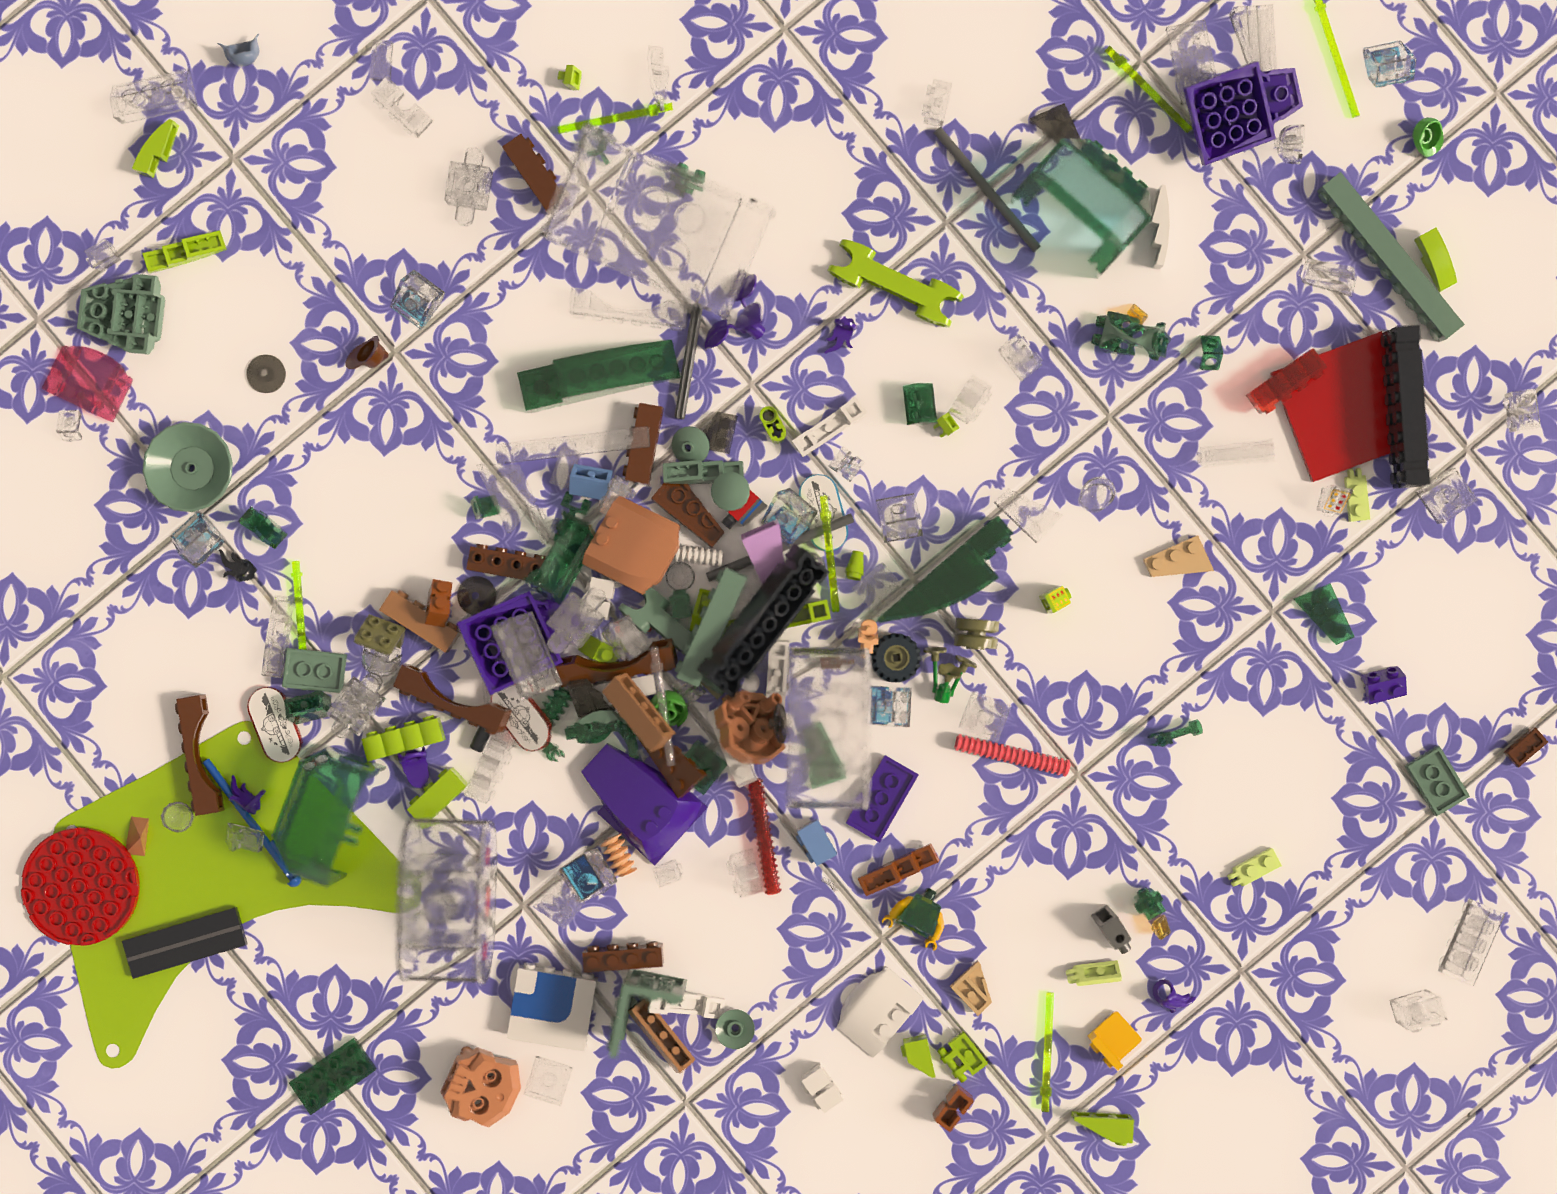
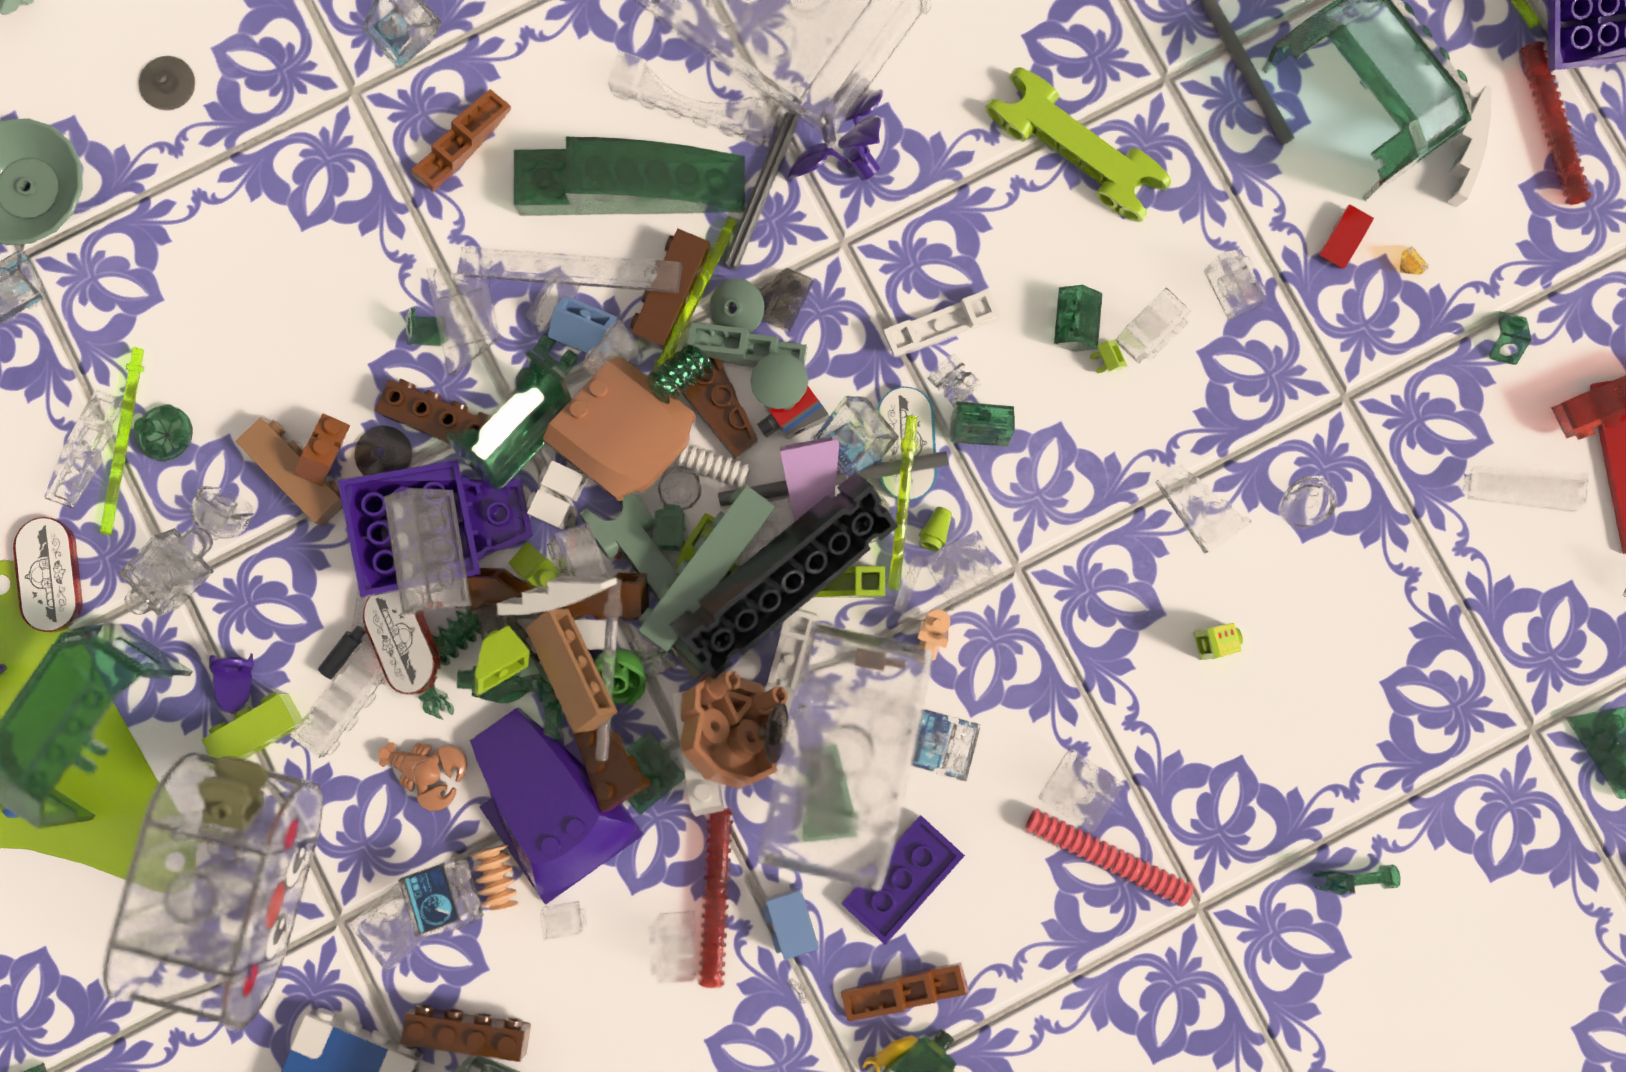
camera: 10 degrees right, 5 degrees down
black piece [219,549,257,582] -> none
clear green brick [238,506,288,549] -> none
sand green tile [282,648,347,693] -> none
clear green brick [284,691,333,725] -> none
reddish brown piece [345,336,389,369] -> none
olive bracket [354,614,406,655] -> none
lime brick [361,715,446,762] -> none
reddish brown arch [393,664,512,735] -> none
clear slope [528,505,560,545] -> none
clear brick [546,587,606,654] -> none
lime beam [759,406,786,443] -> none
dark purple piece [825,316,857,354] -> none
black wheel [870,633,921,683] -> none
clear slope [876,493,923,543] -> none
clear green slope [876,516,1014,623] -> none
plant [923,647,977,703] -> none
olive wheel [954,618,999,650] -> none
clear green hips [1091,311,1171,361] -> none
tan wing [1143,535,1214,577] -> none
none -> clear green dish [133,404,193,462]
none -> olive piece [198,757,269,832]
none -> nougat animal [378,742,468,812]
none -> dark orange slope [411,89,511,192]
none -> lime slope [474,625,530,696]
none -> white slope [497,576,617,615]
none -> clear green piece [647,344,713,404]
none -> clear neon green bar [648,217,738,385]
none -> clear tile [893,555,925,615]
none -> clear green brick [950,401,1015,447]
none -> red slope [1318,204,1374,269]
none -> clear red piece [1519,41,1593,206]

